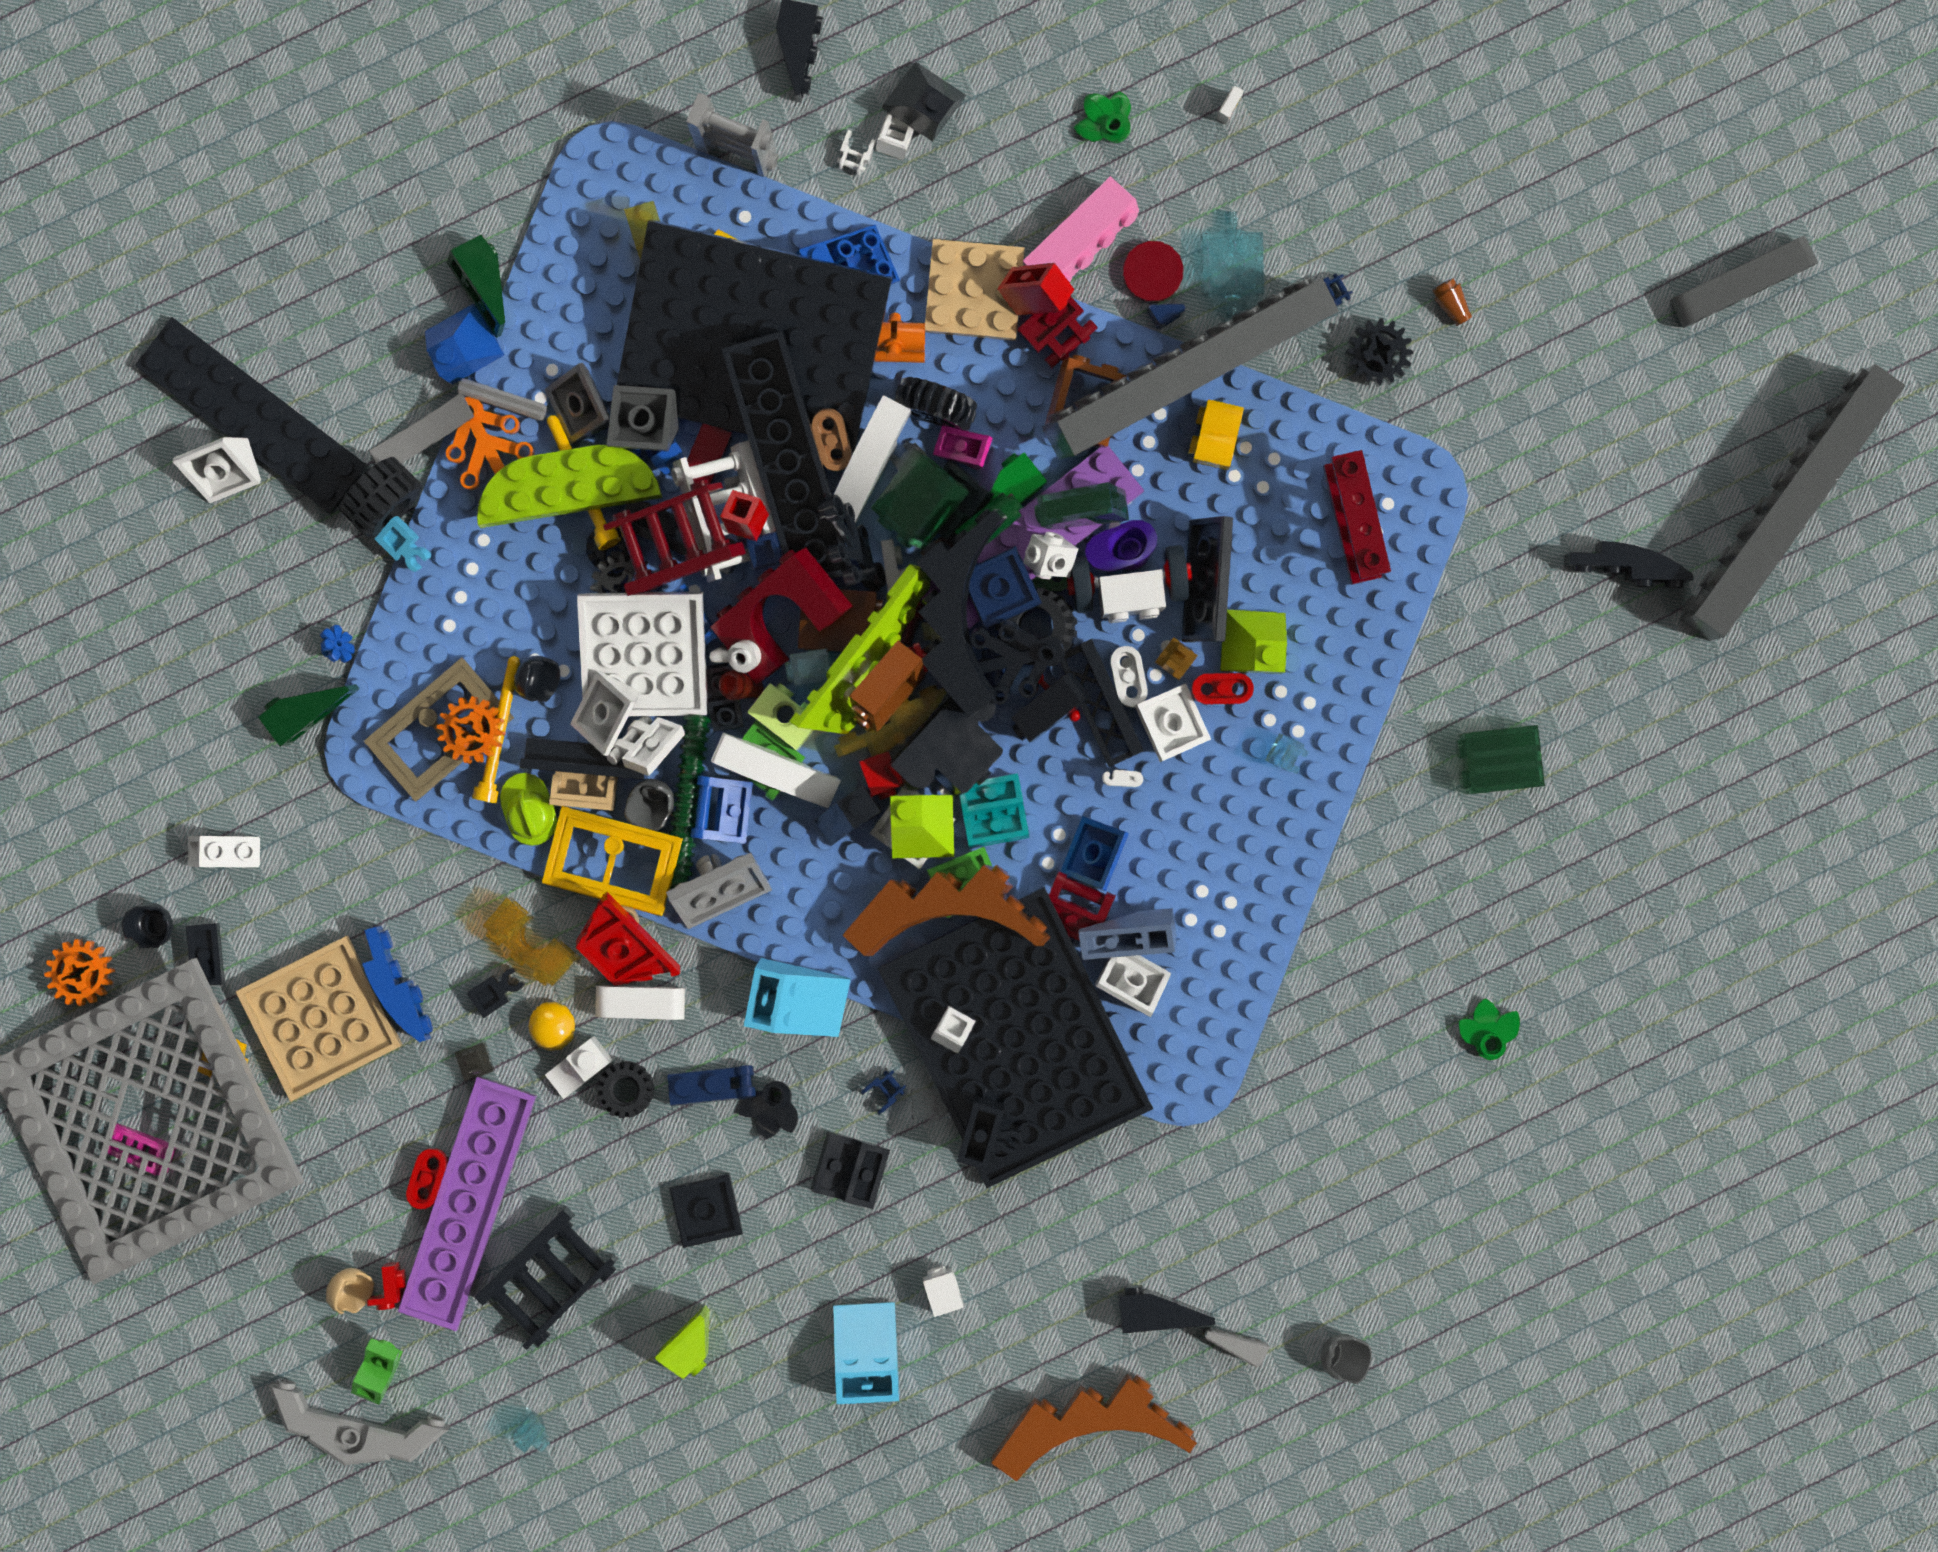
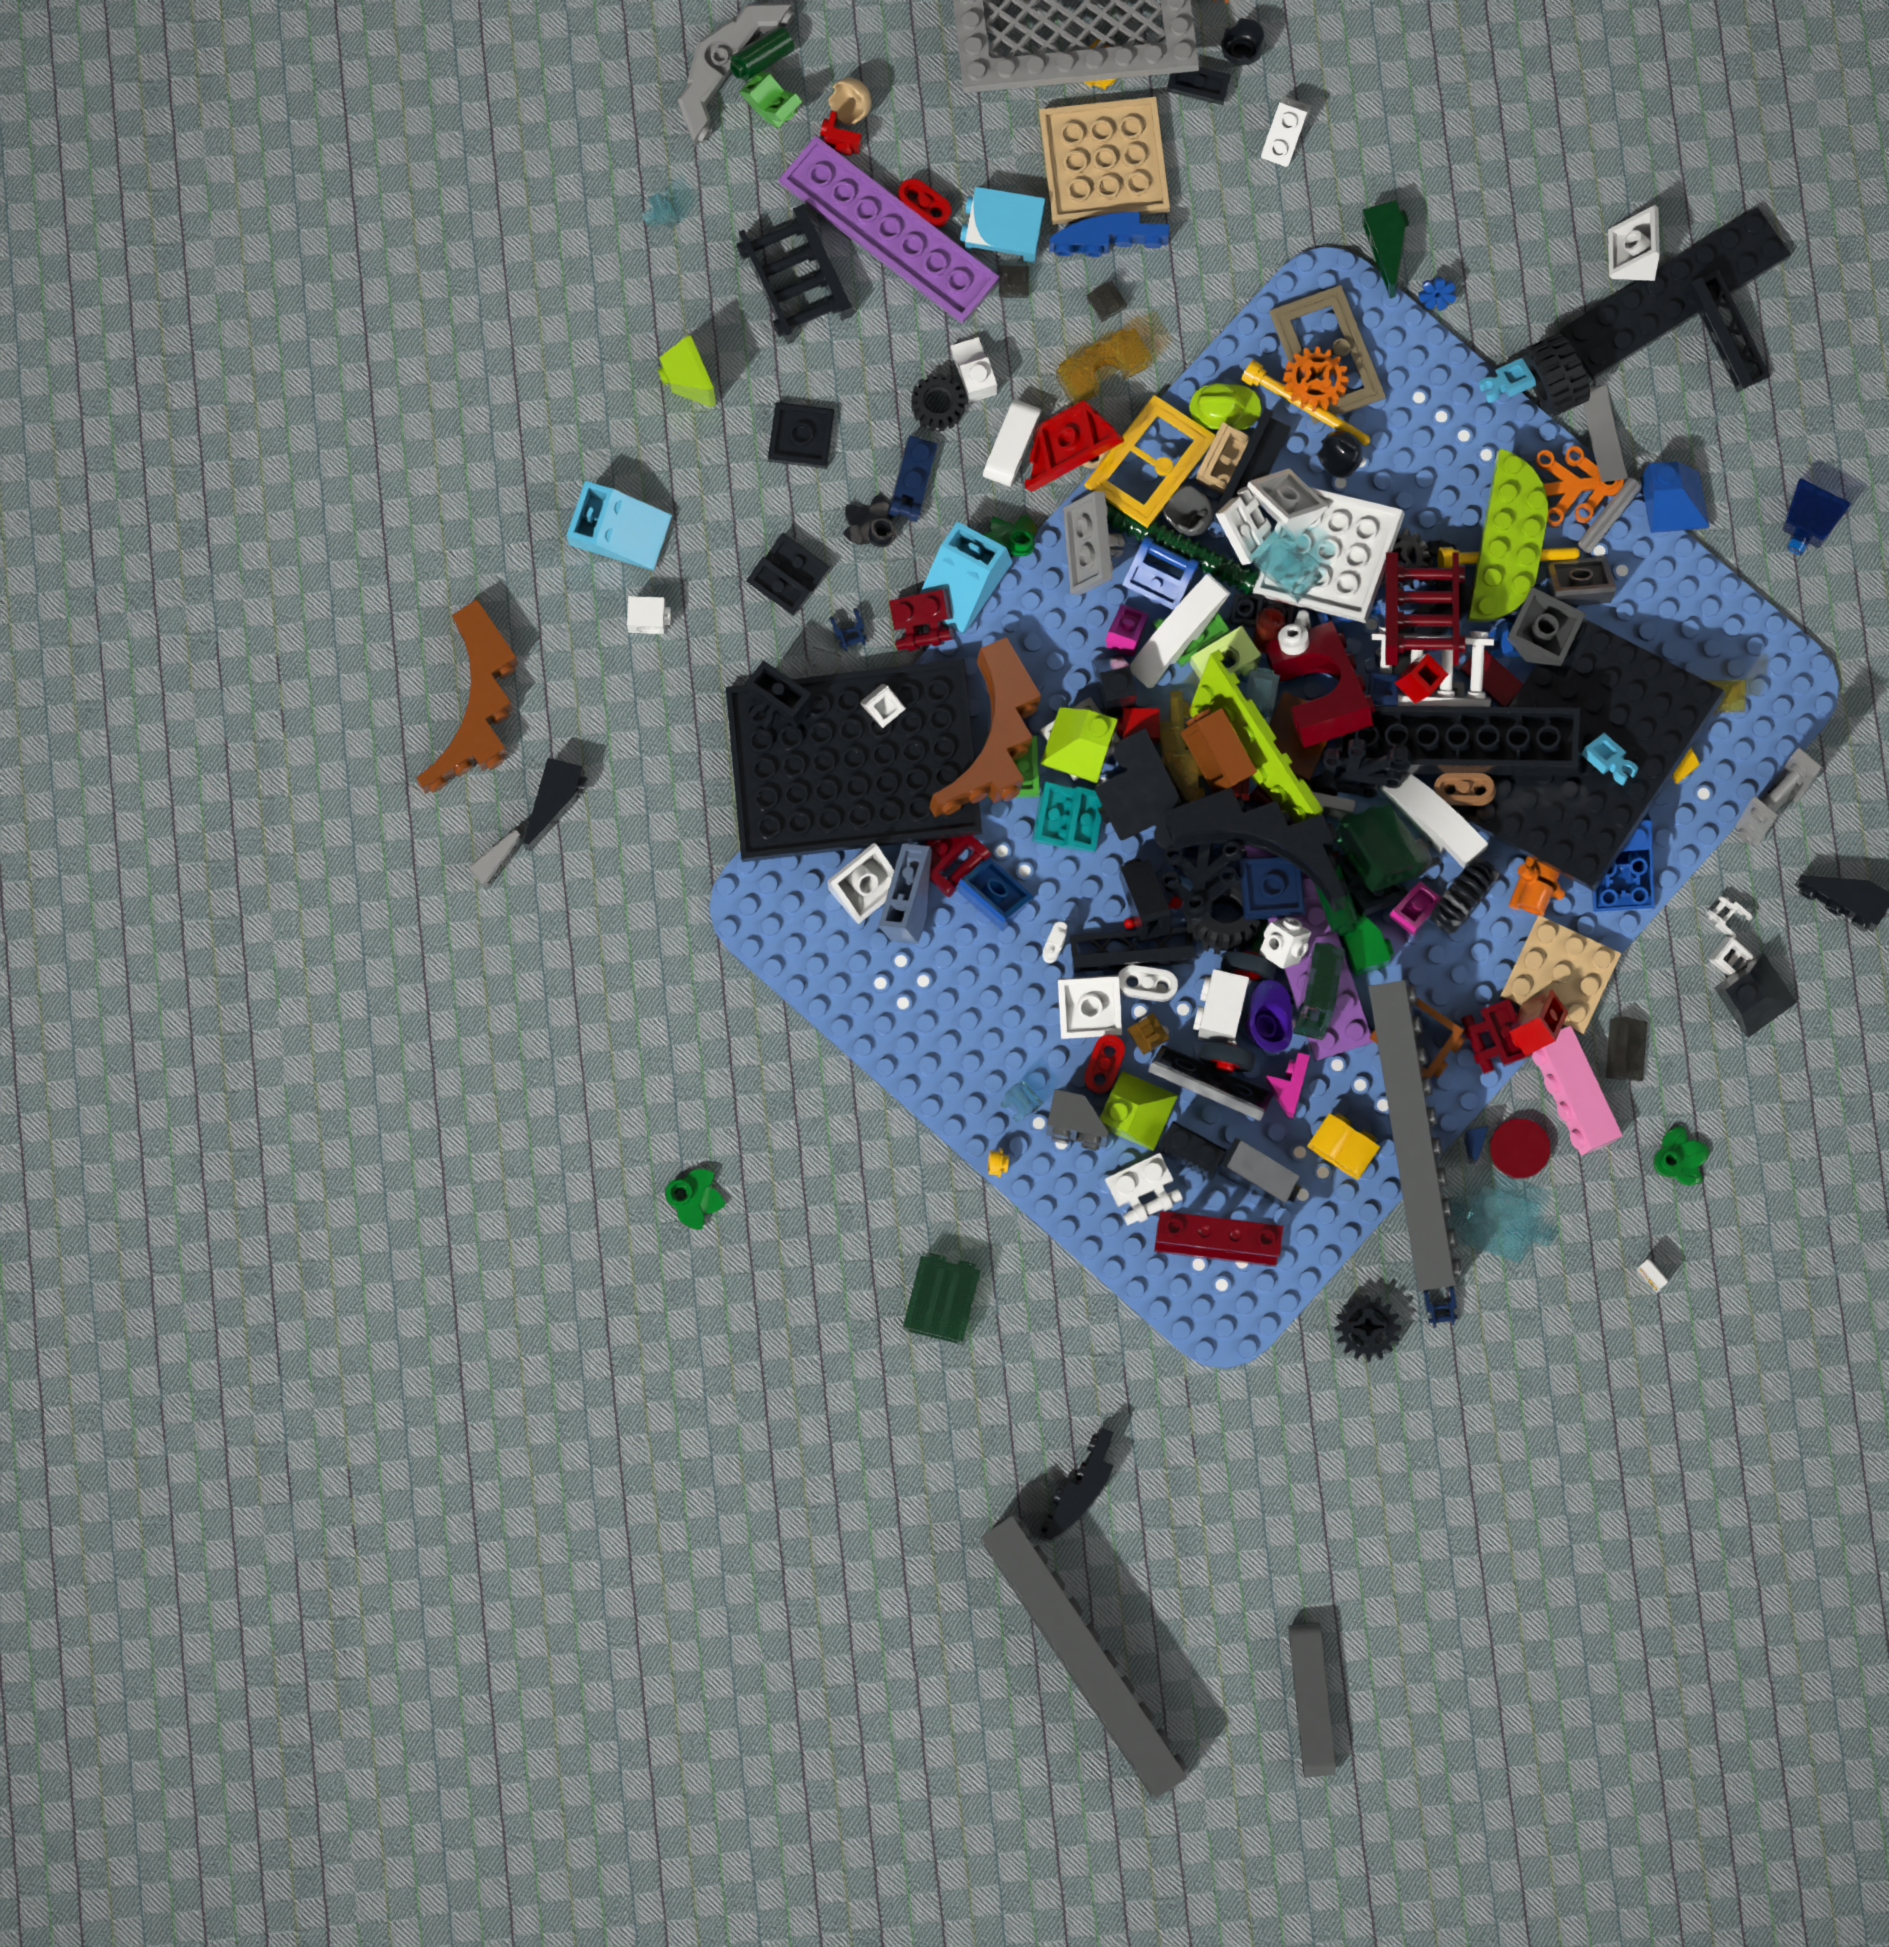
camera: 115 degrees right, 10 degrees down
dark green slope [447,234,505,338] -> none
black plate [467,968,525,1018] -> none
yellow hair [528,1002,575,1051] -> none
dark grey hair [1321,1334,1372,1384] -> none
dark orange cone [1432,278,1472,326] -> none
none -> dark green brick [730,26,794,81]
none -> dark red plate [889,589,954,651]
none -> medium azure panel [960,187,1045,263]
none -> green plate [983,514,1038,556]
none -> yellow plate [988,1148,1009,1178]
none -> dark grey slope [1046,1089,1108,1151]
none -> clear smoke tile [1086,280,1127,323]
none -> dark pink slope [1105,604,1149,656]
none -> white plate [1105,1153,1183,1226]
none -> black brick [1159,1121,1227,1180]
none -> slope [1219,1137,1301,1208]
none -> clear light blue brick [1249,531,1322,603]
none -> dark pink slope [1265,1052,1310,1119]
none -> medium azure plate [1581,733,1638,785]
none -> clear smoke slope [1606,1017,1647,1082]
none -> black fence [1685,269,1770,393]
none -> clear blue torso [1782,478,1851,556]

